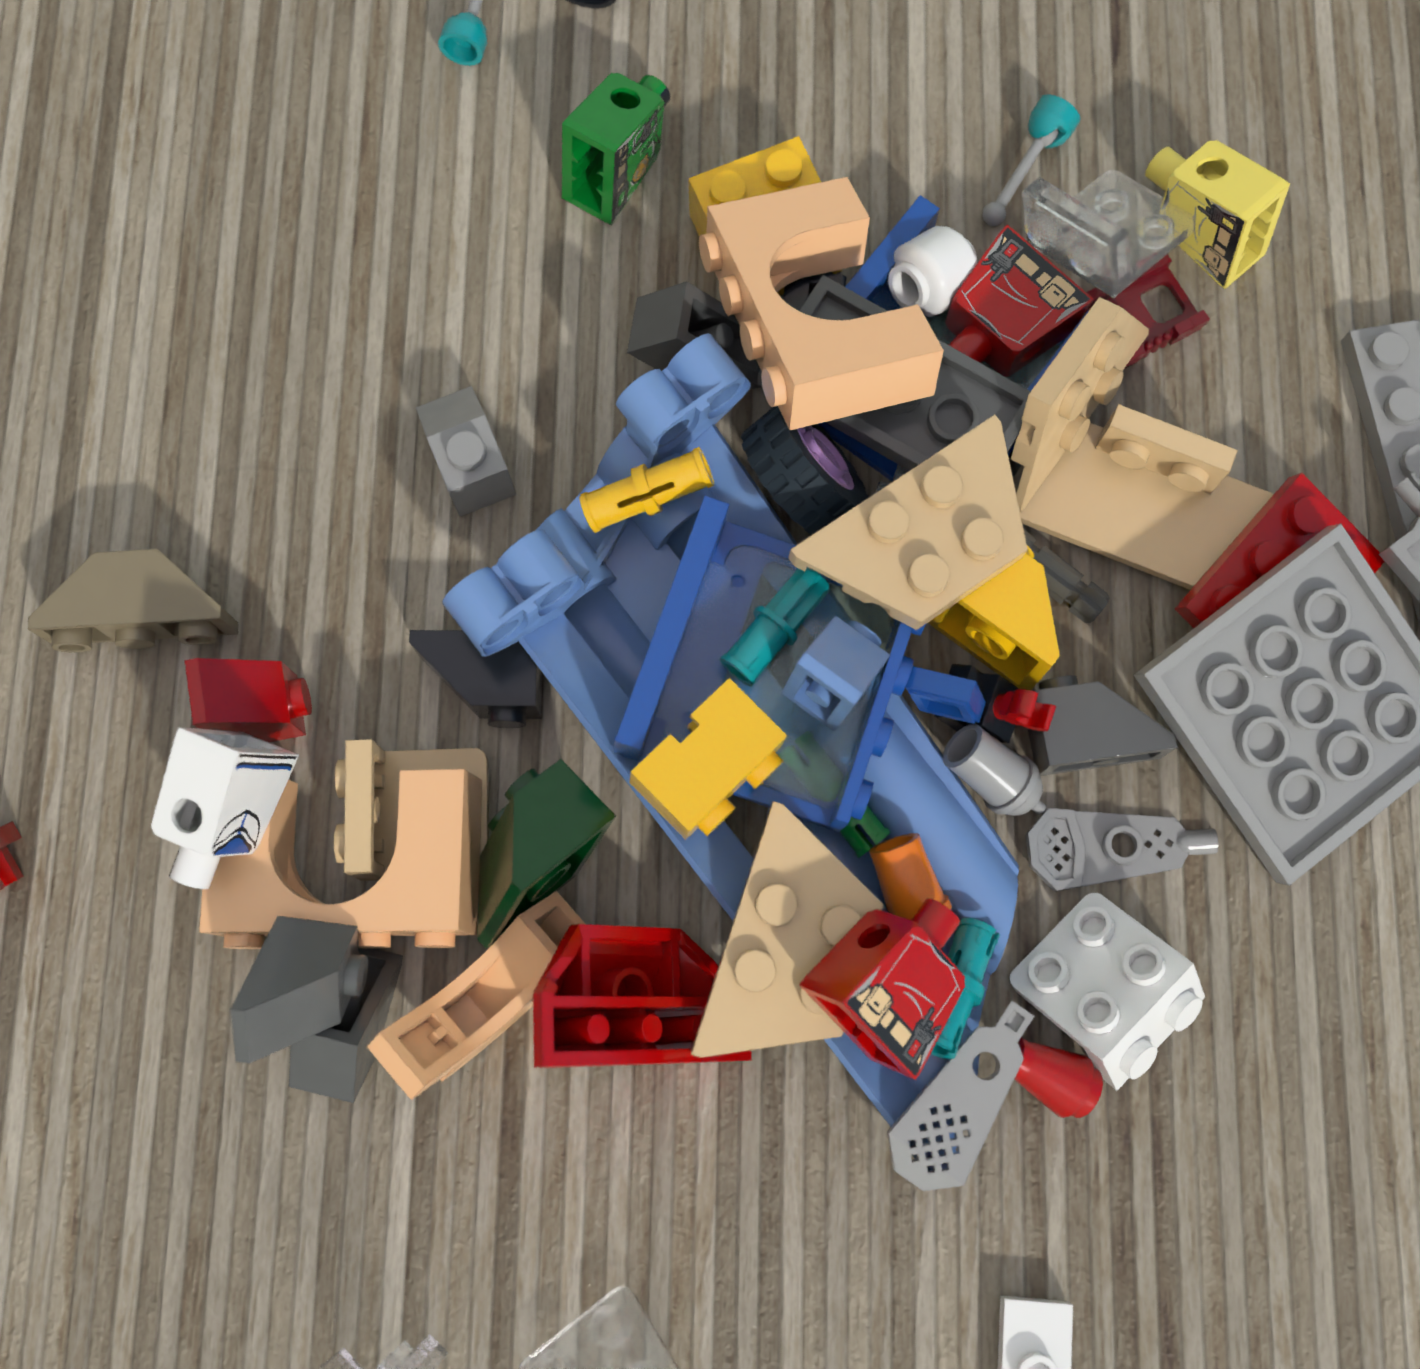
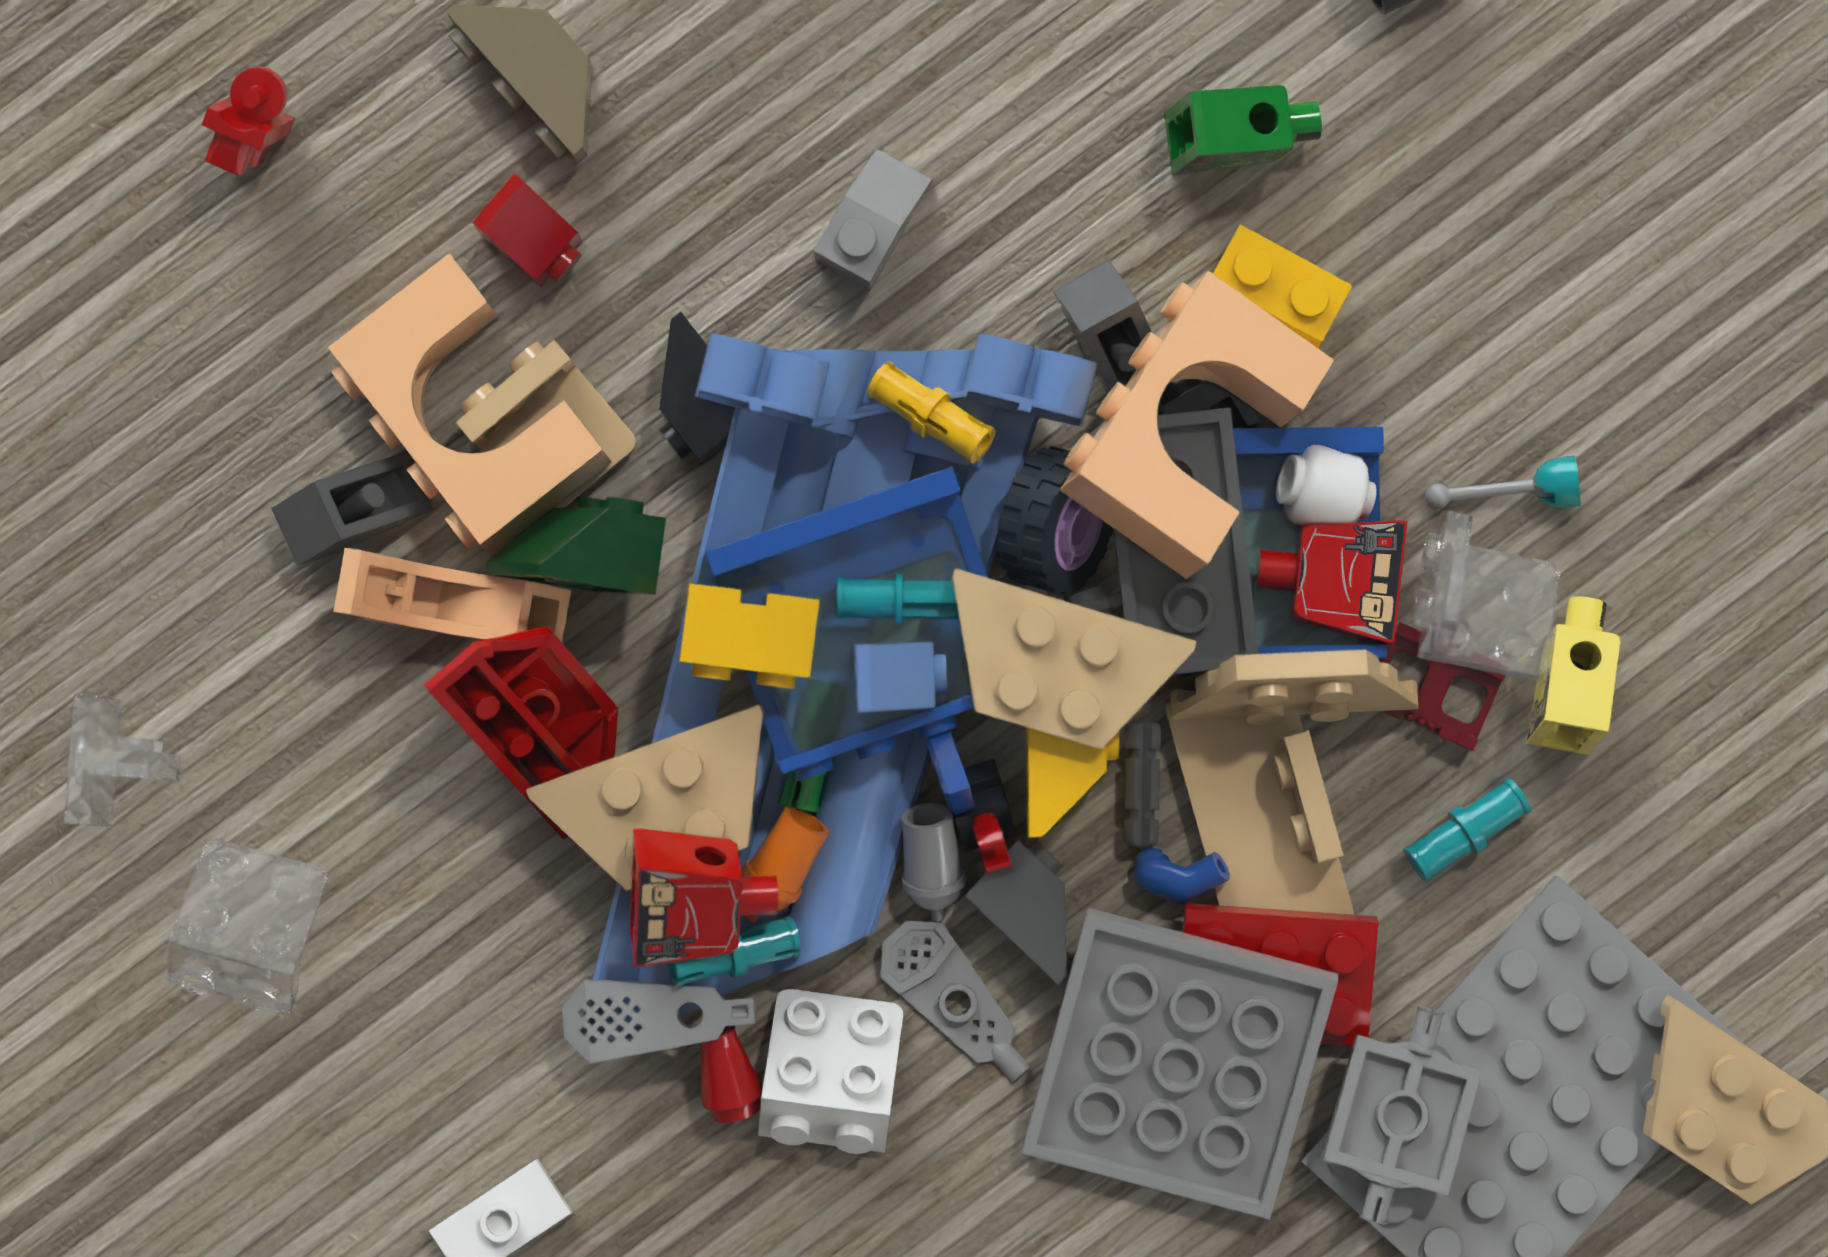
camera: 55 degrees right, 10 degrees up
white torso [151,727,299,889] -> none
dark grey slope [230,916,368,1064] -> none
none -> blue arm [1134,848,1230,904]
none -> teal pin [1403,778,1532,883]

